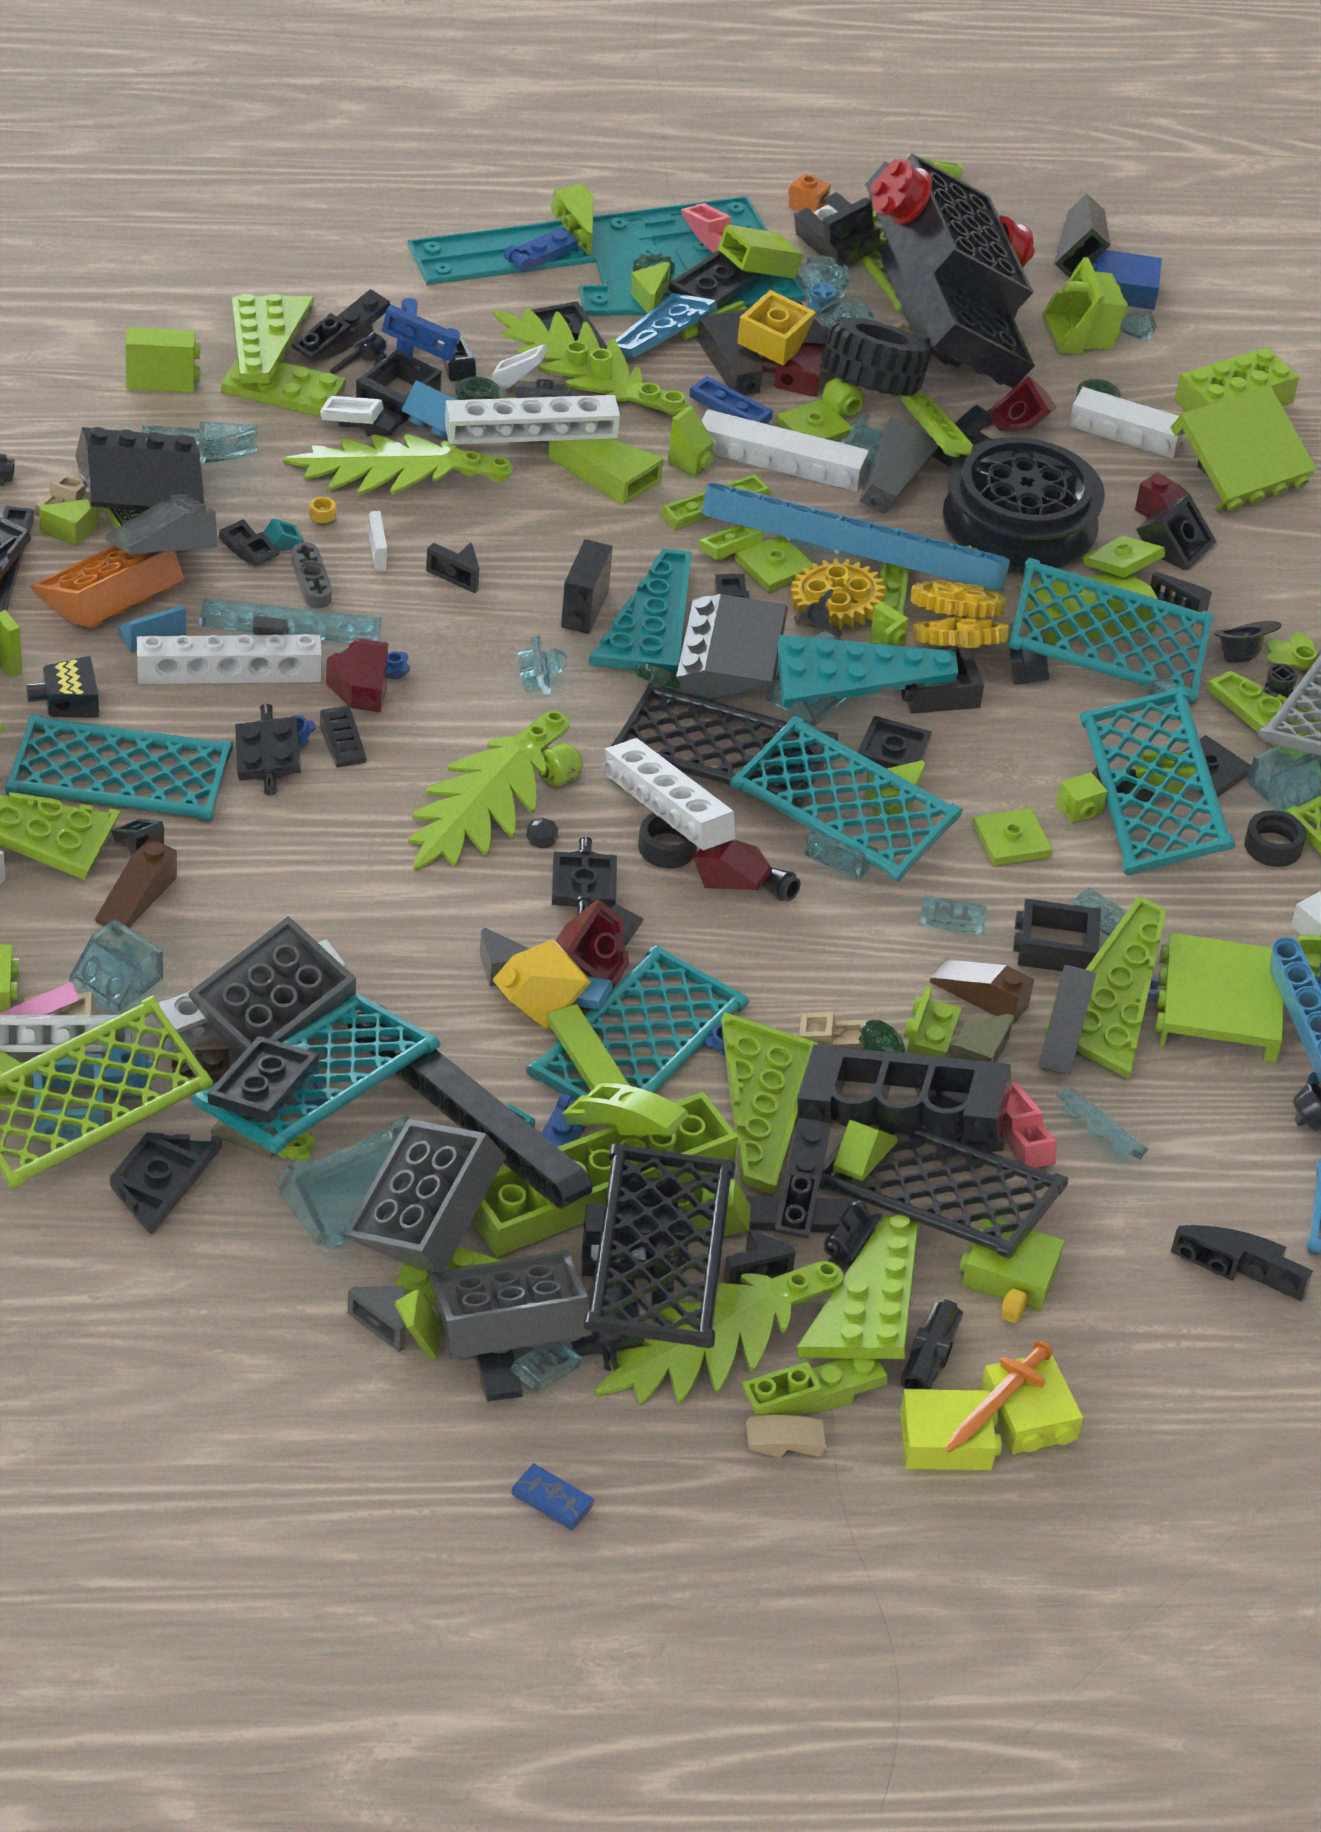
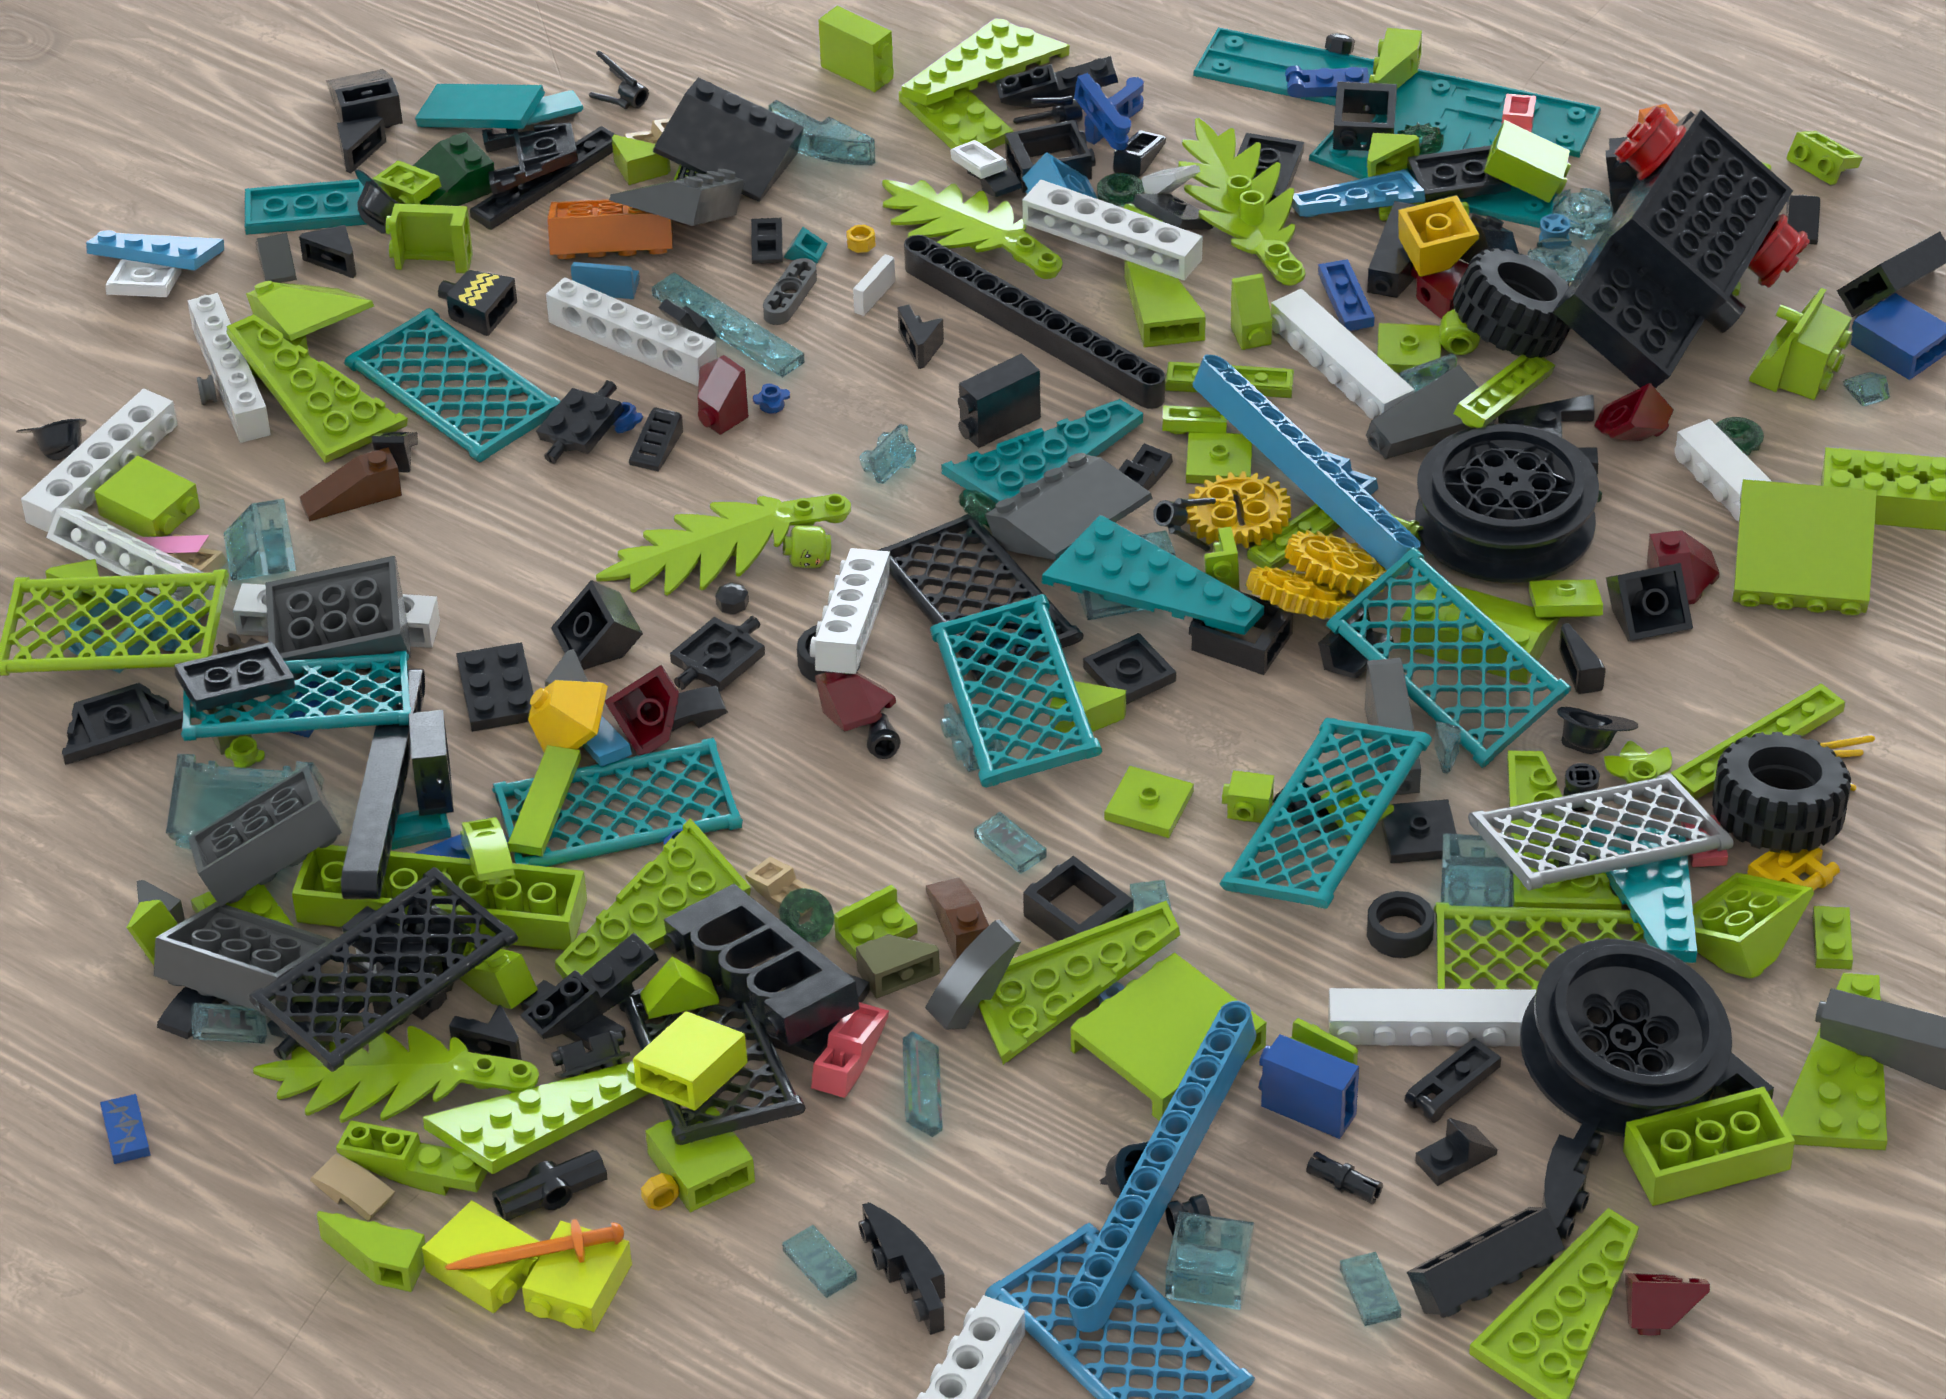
camera: 45 degrees right, 0 degrees up
none -> lime slope [317,1211,426,1292]
none -> black window [409,710,454,816]
none -> black plate [456,642,534,732]
none -> black slope [551,580,643,670]
none -> neon yellow brick [633,1011,748,1111]
none -> clear light blue tile [782,1225,857,1298]
none -> black beam [904,235,1165,409]
none -> black tile [1325,33,1355,54]
none -> black window [1333,81,1397,151]
none -> dark grey slope [1365,658,1421,795]

